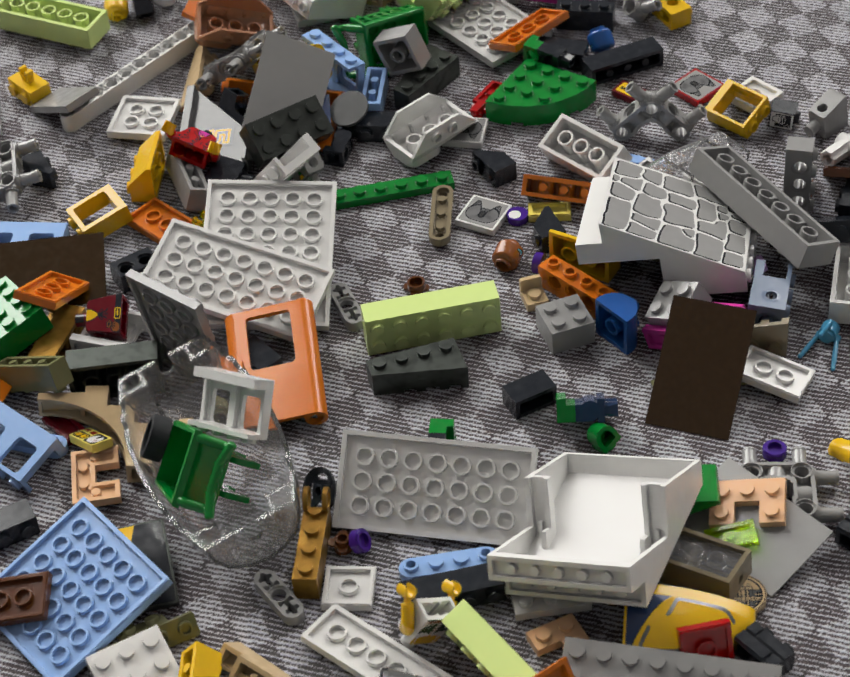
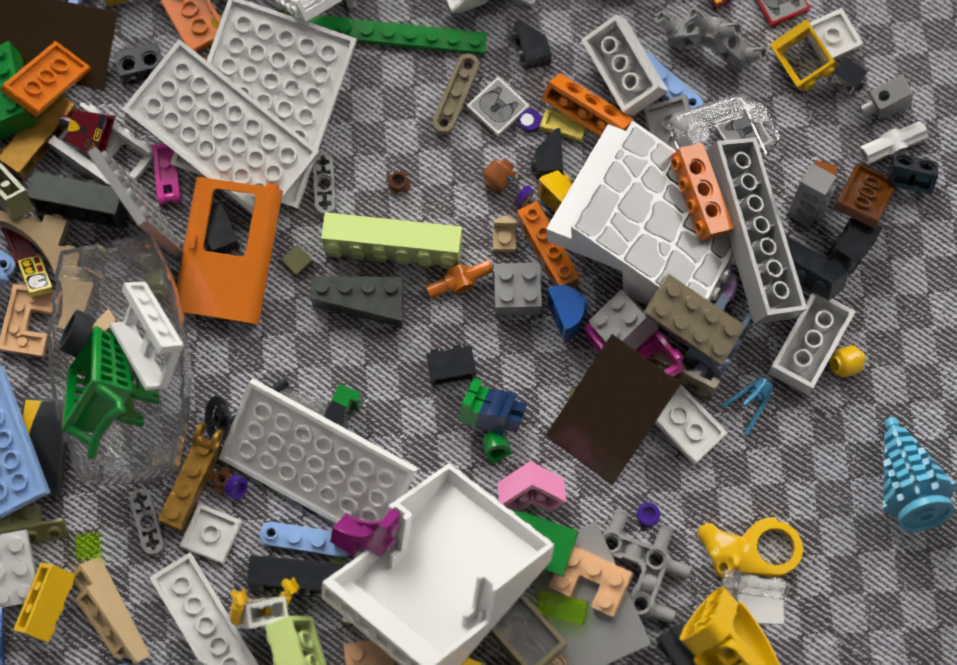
camera: 15 degrees right, 30 degrees up
none -> clear neon green tile [75,532,102,560]
none -> olive tile [281,244,313,277]
none -> magenta arch [330,508,400,557]
none -> orange pin [426,259,494,299]
none -> bright pink brick [498,461,566,512]
none -> dark tan plate [643,274,745,366]
none -> orange brick [669,143,734,241]

